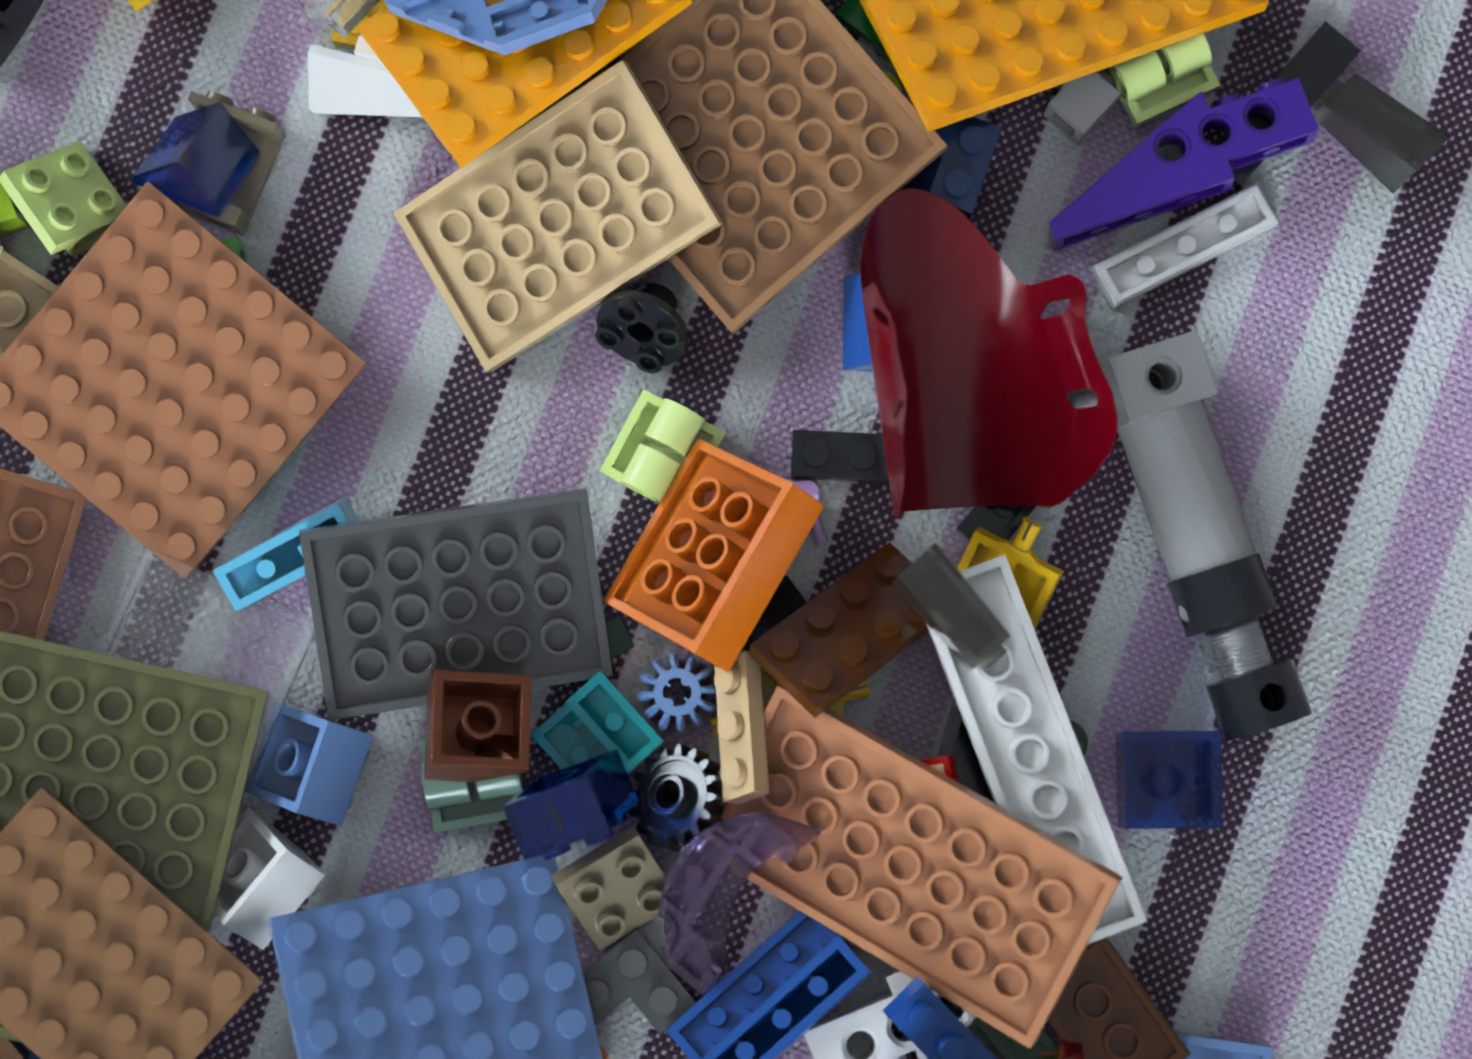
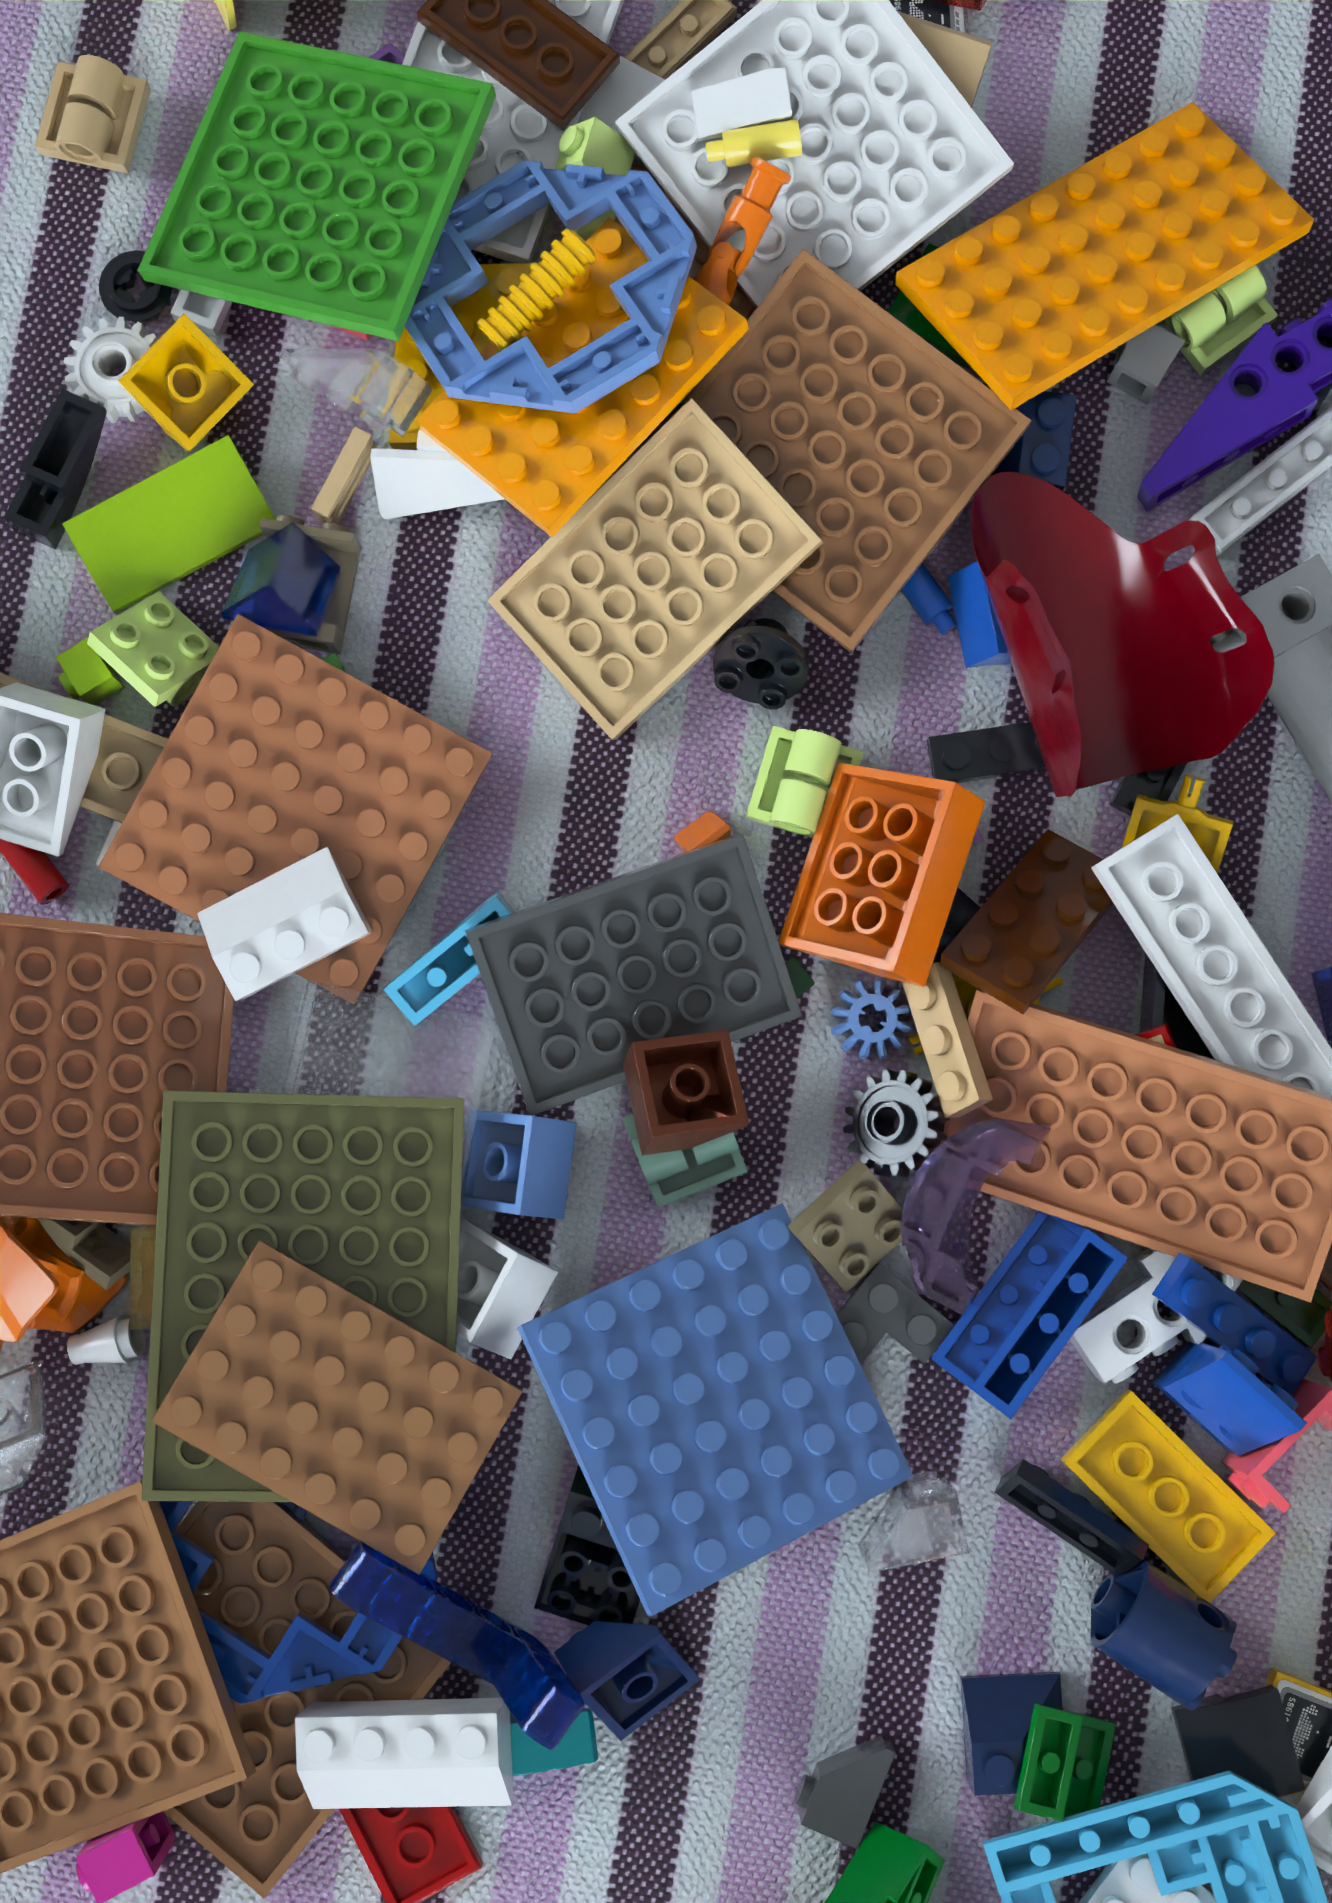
camera: 10 degrees left, 0 degrees up
clear blue brick [502,749,639,860] -> none
teal slope [531,671,664,806] -> none
clear smoke slope [891,543,1011,671] -> none
none -> lime slope [62,435,276,614]
none -> white slope [197,846,373,1001]
none -> tan tile [311,426,377,525]
none -> orange slope [674,811,732,853]
none -> blue cylinder [901,563,957,635]

